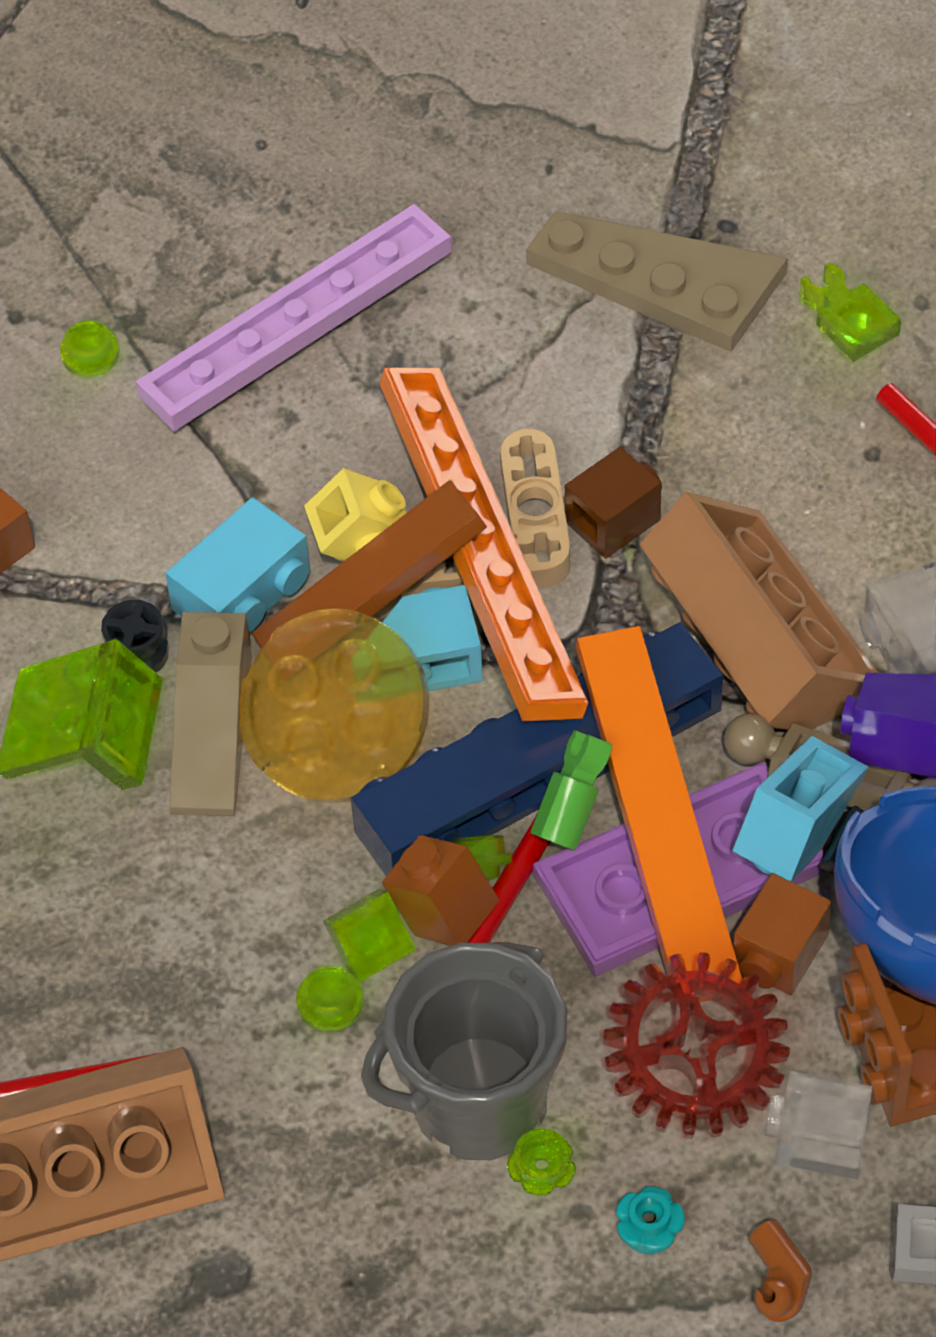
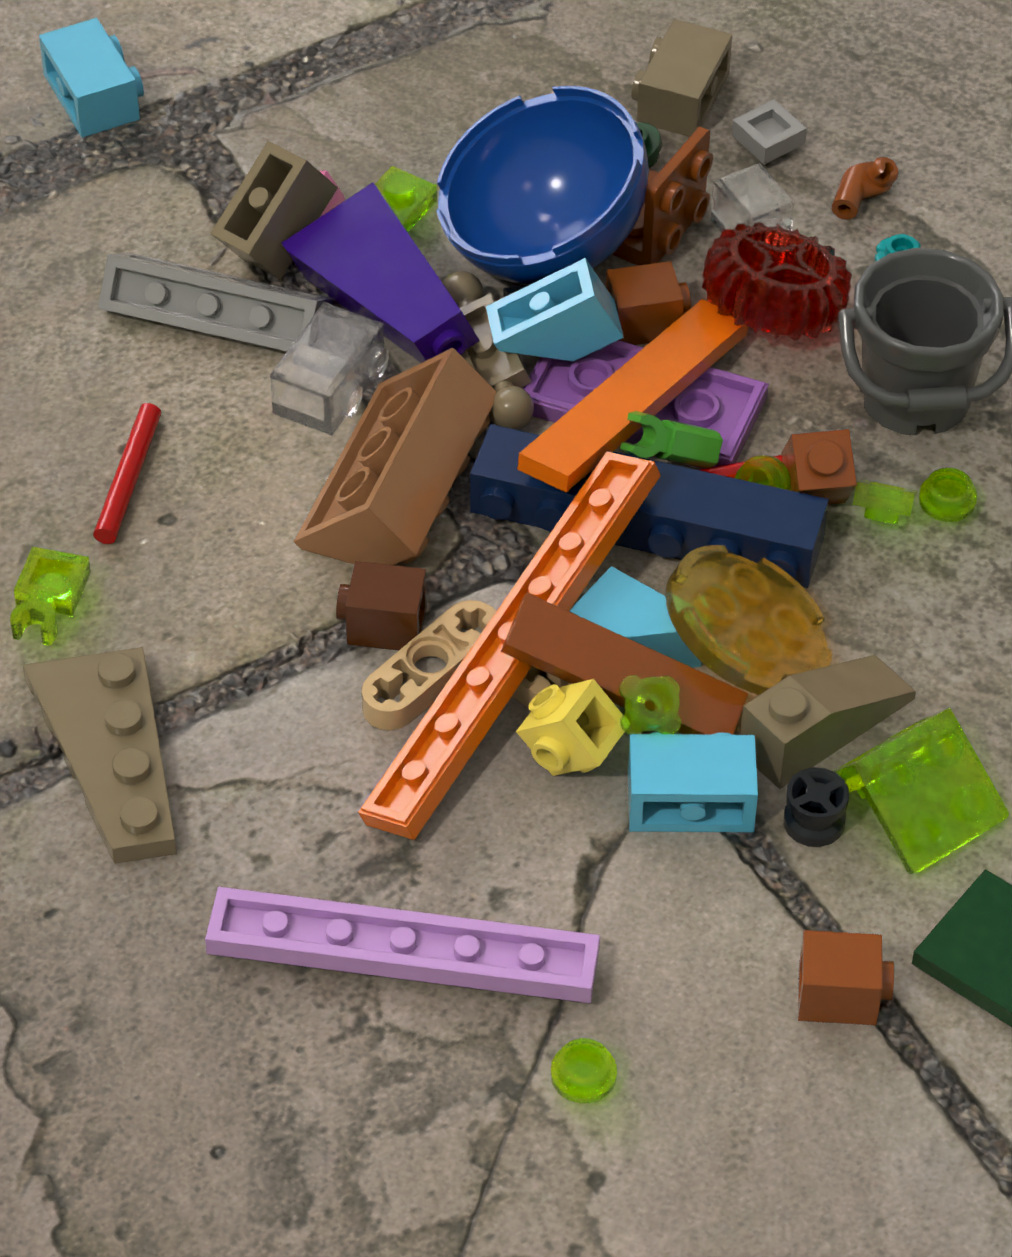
camera: 135 degrees left, 5 degrees down
none -> clear neon green plate [619,675,681,735]

